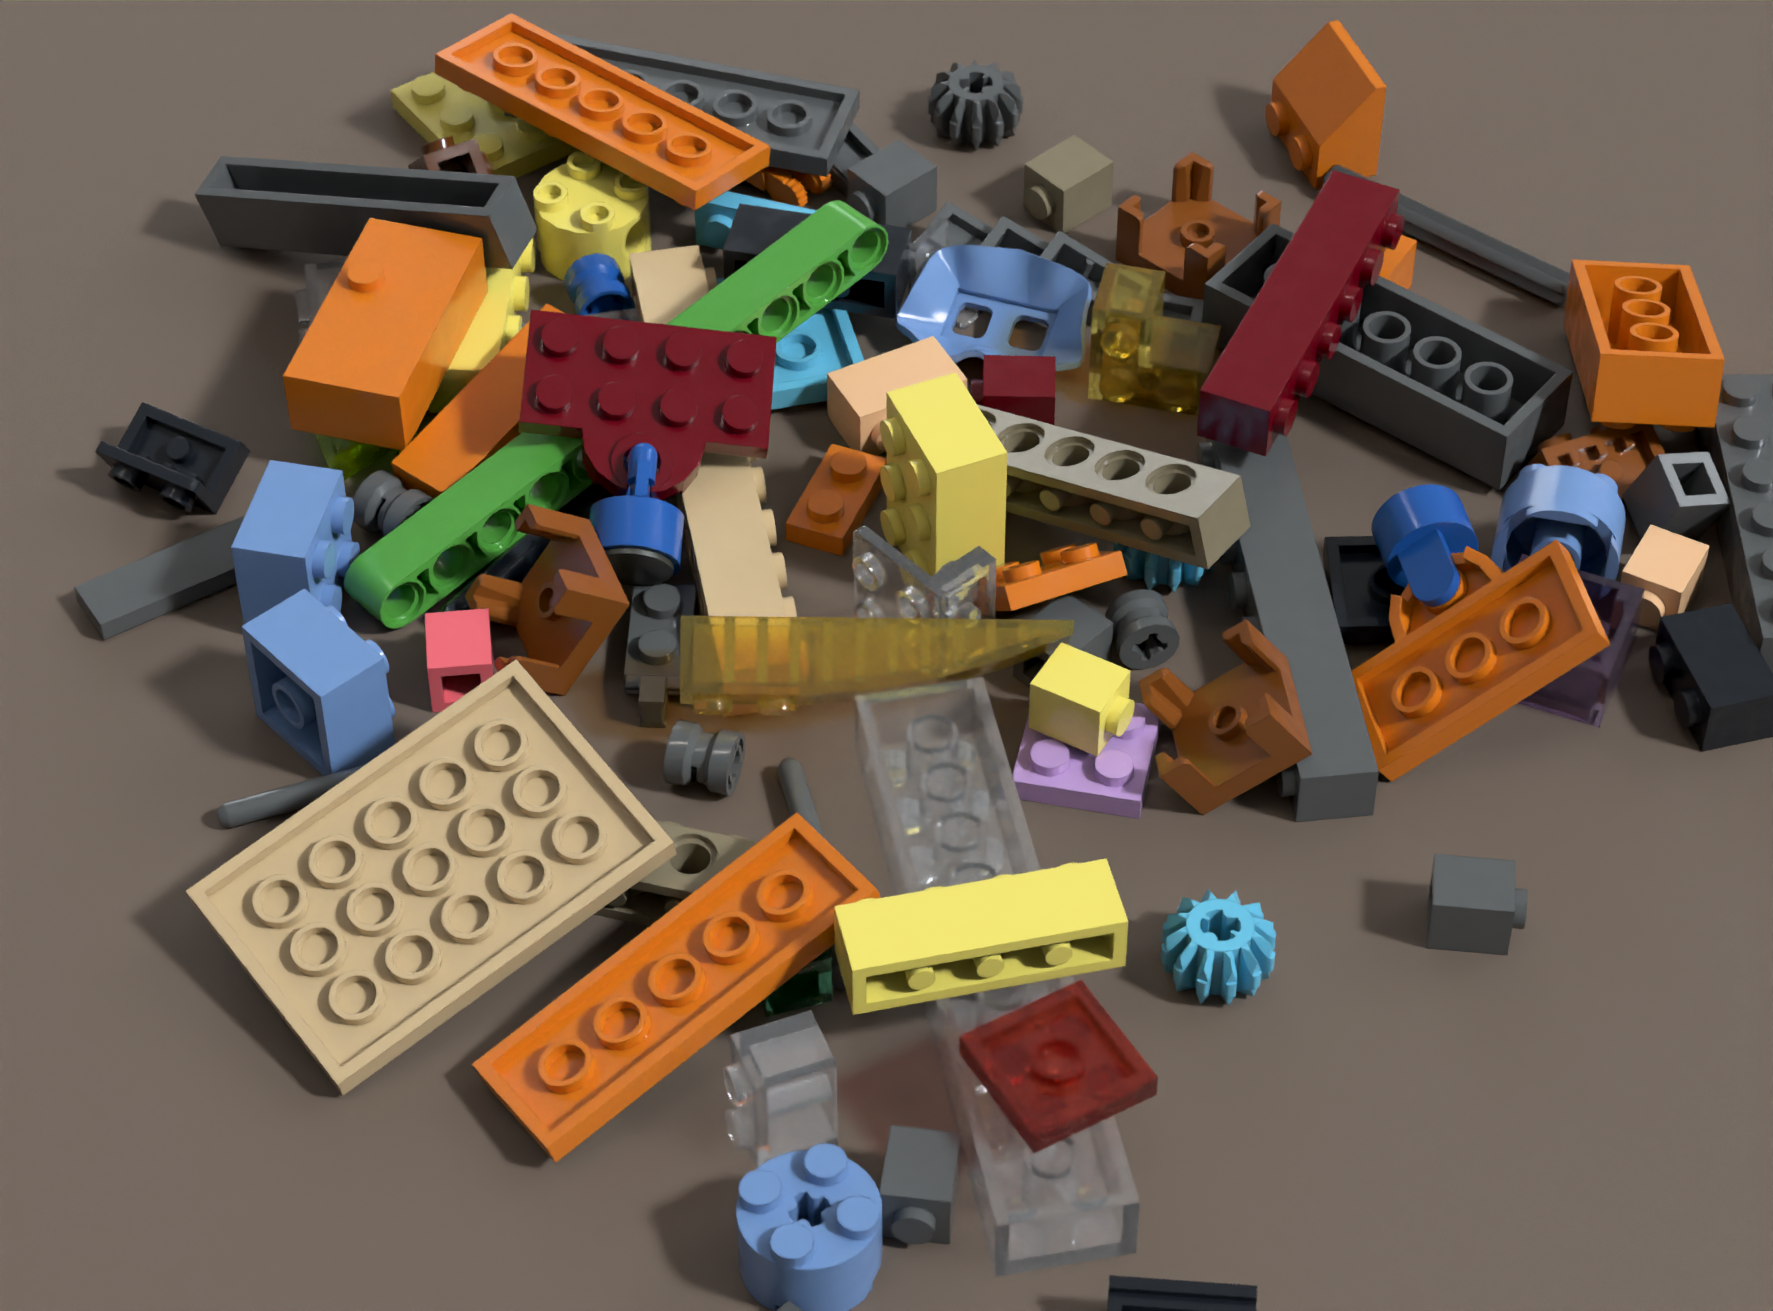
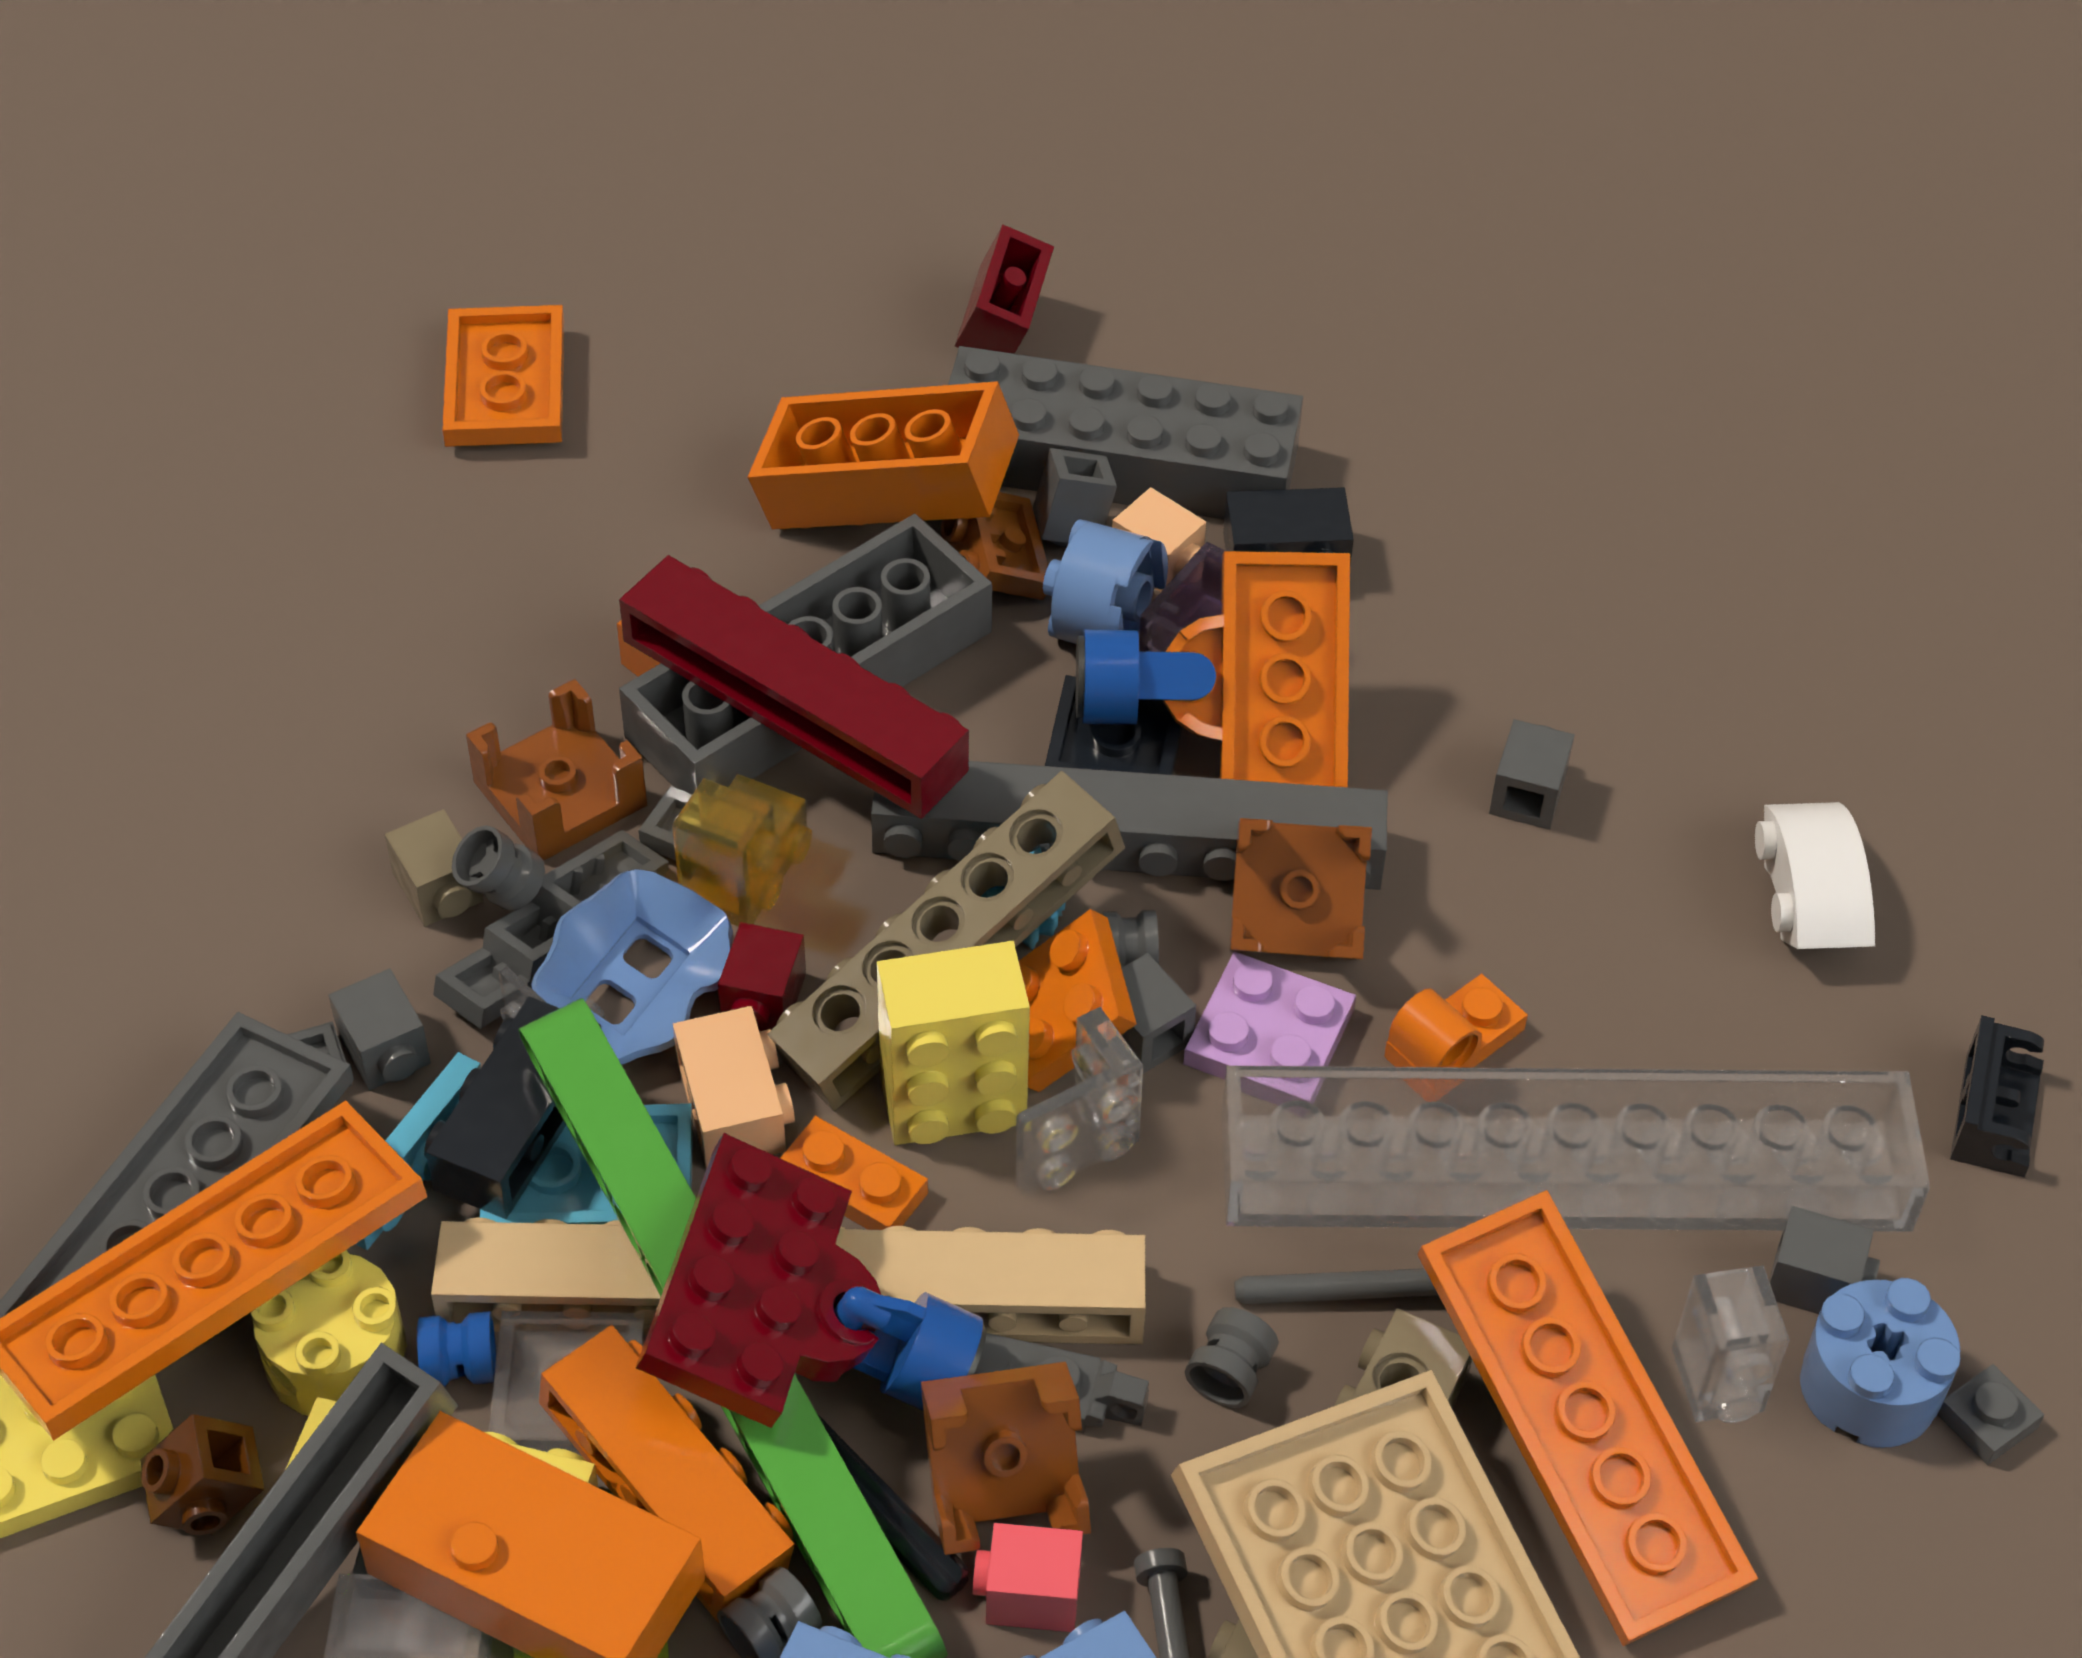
camera: 80 degrees left, 5 degrees up
clear yellow slope [680,616,1074,716] -> none
light yellow brick [834,858,1128,1015] -> none
dark grey gear [928,59,1023,150] -> none
clear red plate [959,980,1158,1153] -> none
light yellow brick [1028,642,1135,757] -> none
medium azure gear [1161,889,1276,1006] -> none
orange slope [1265,20,1387,190] -> none
dark grey axle [1323,165,1570,305] -> none
none -> orange plate [442,305,564,447]
none -> dark grey wheel [451,825,545,911]
none -> orange plate [1384,973,1528,1099]
none -> white brick [1755,802,1875,949]

